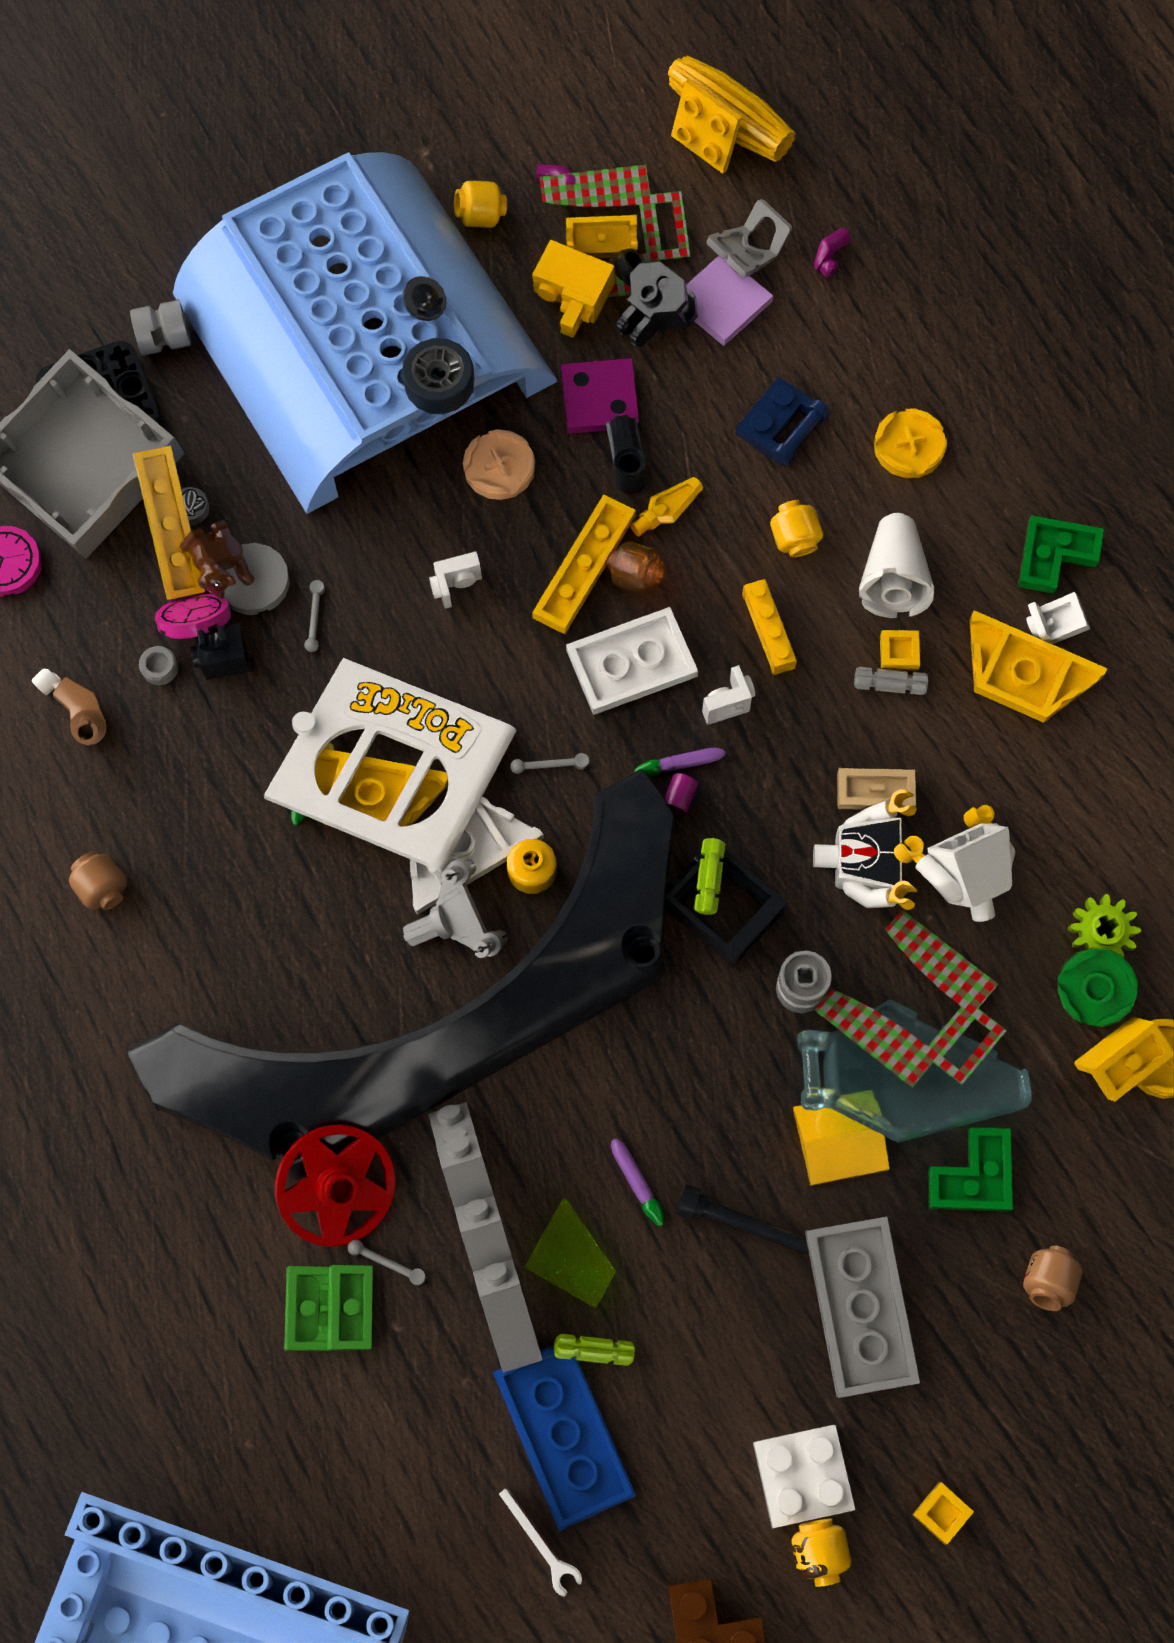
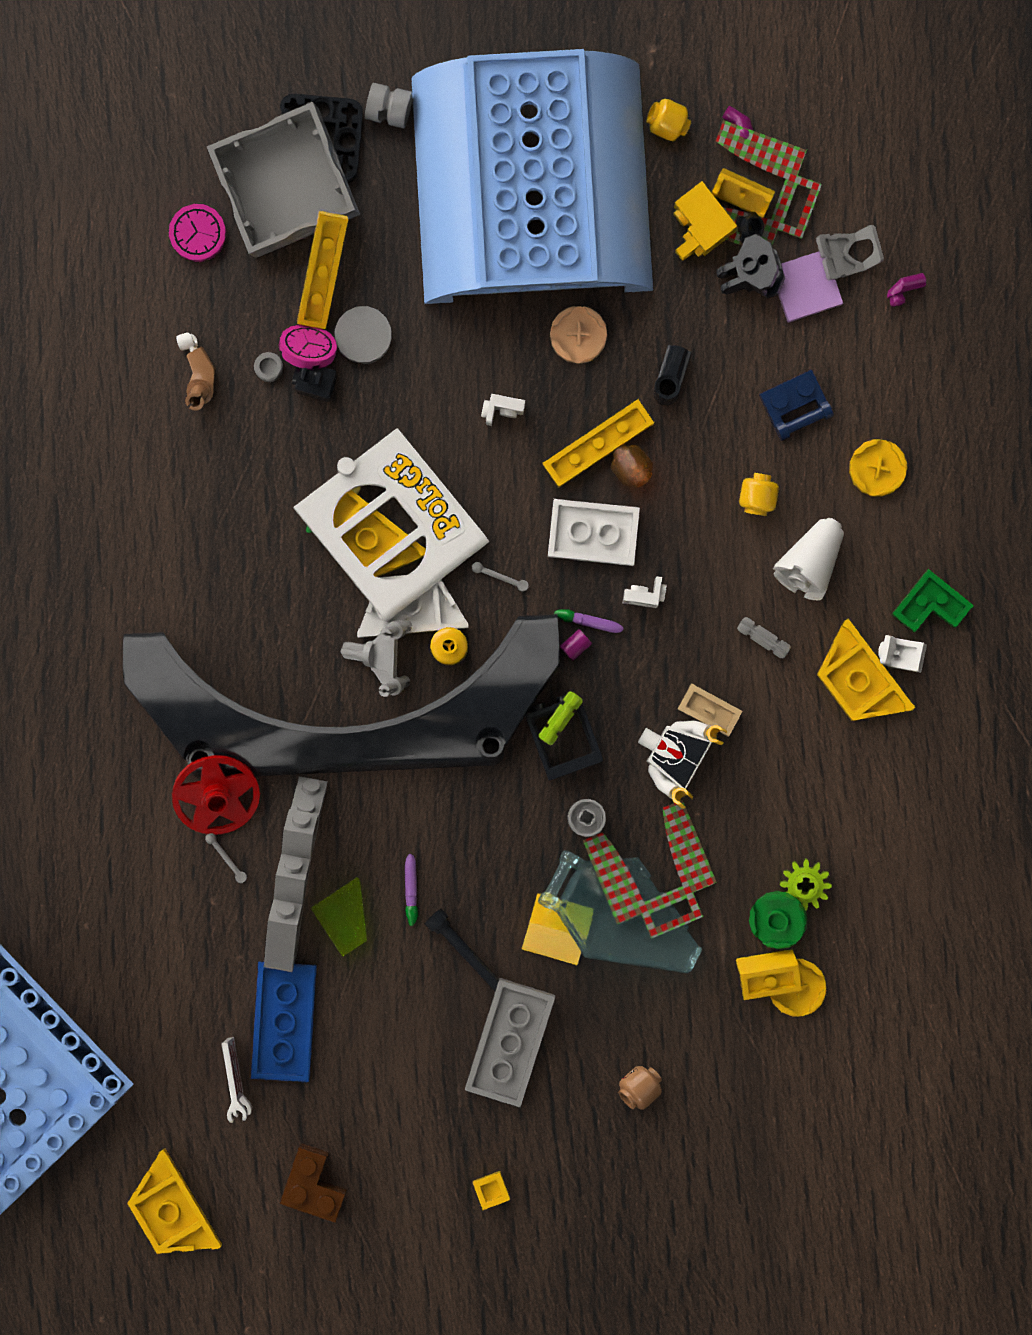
camera: 25 degrees right, 15 degrees up
medium nougat head [69,852,127,910] -> none
reddish brown animal [180,520,254,599] -> none
tile [181,487,209,526] -> none
bright green slope [284,1265,373,1351] -> none
light grey hinge [304,580,325,652] -> none
wheel [402,338,475,414] -> none
black hat [403,276,446,321] -> none
lime axle [554,1334,635,1366] -> none
magenta tile [561,358,639,434] -> none
yellow piece [630,477,703,537] -> none
yellow plate [668,56,796,174] -> none
yellow piece [742,579,797,676] -> none
white plate [753,1425,855,1528] -> none
yellow head [792,1518,851,1587] -> none
yellow plate [880,630,920,671] -> none
white torso [894,805,1015,922] -> none
green plate [928,1127,1013,1212] -> none

